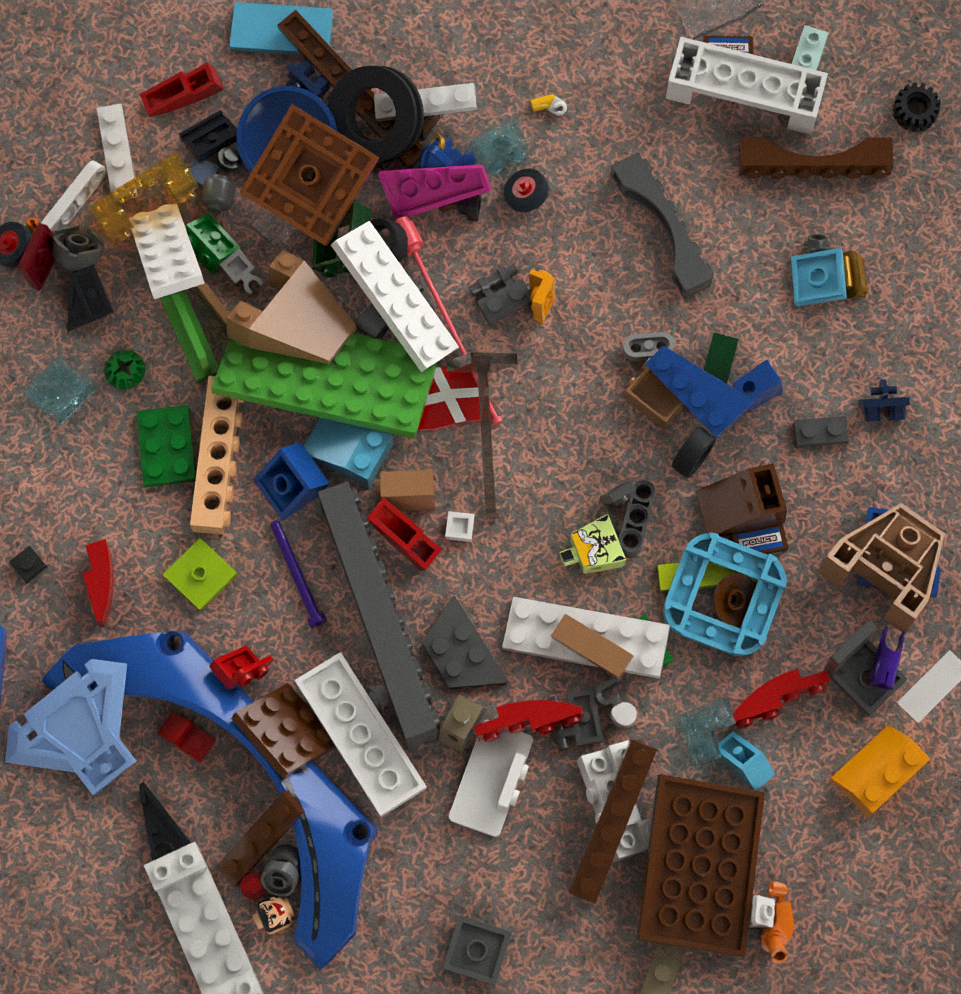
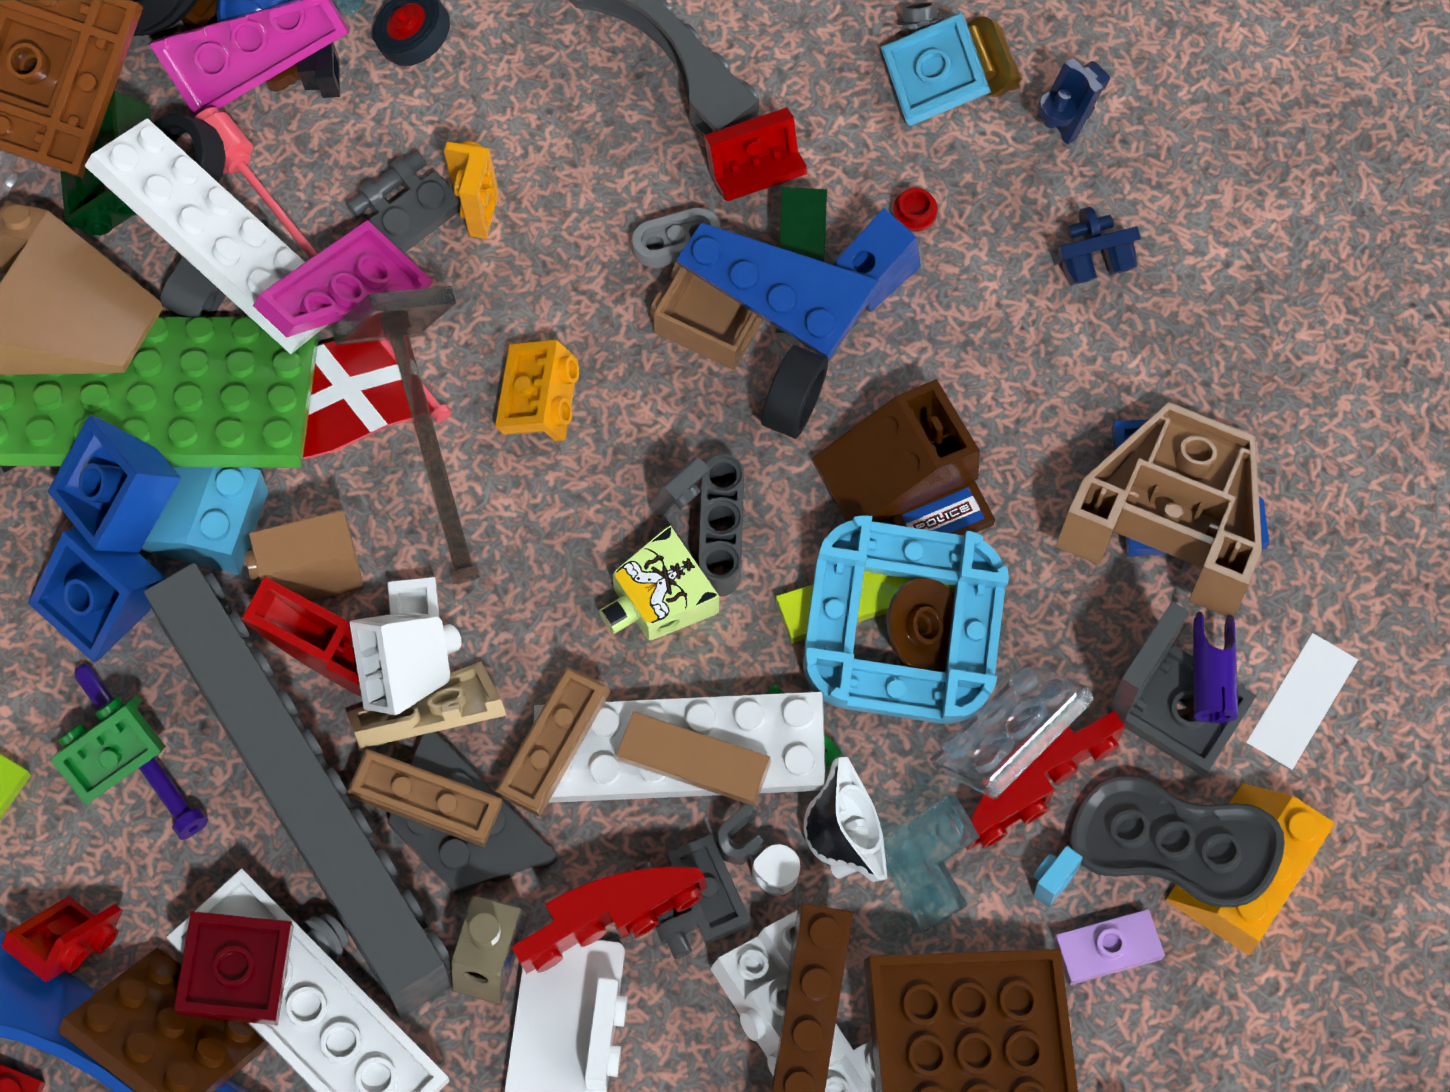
camera: 15 degrees left, 5 degrees down
medium azure slope [713,731,775,791] -> none
dark grey plate [793,416,849,448] -> none
none -> blue slope [47,416,181,553]
none -> green bracket [50,693,166,805]
none -> dark red plate [174,911,294,1026]
none -> dark pink wing [252,220,433,338]
none -> tan wing [346,661,507,749]
none -> medium nougat tile [347,749,503,848]
none -> white torso [350,612,461,715]
none -> light orange bracket [495,340,579,442]
none -> medium nougat tile [495,666,610,817]
none -> red bracket [704,107,808,201]
none -> white hat [804,757,888,882]
none -> red plate [893,188,938,232]
none -> clear plate [930,663,1095,799]
none -> medium azure plate [1033,846,1083,908]
none -> dark blue hips [1037,57,1110,145]
none -> lavender plate [1053,909,1165,986]
none -> dark grey plate [1069,775,1285,907]

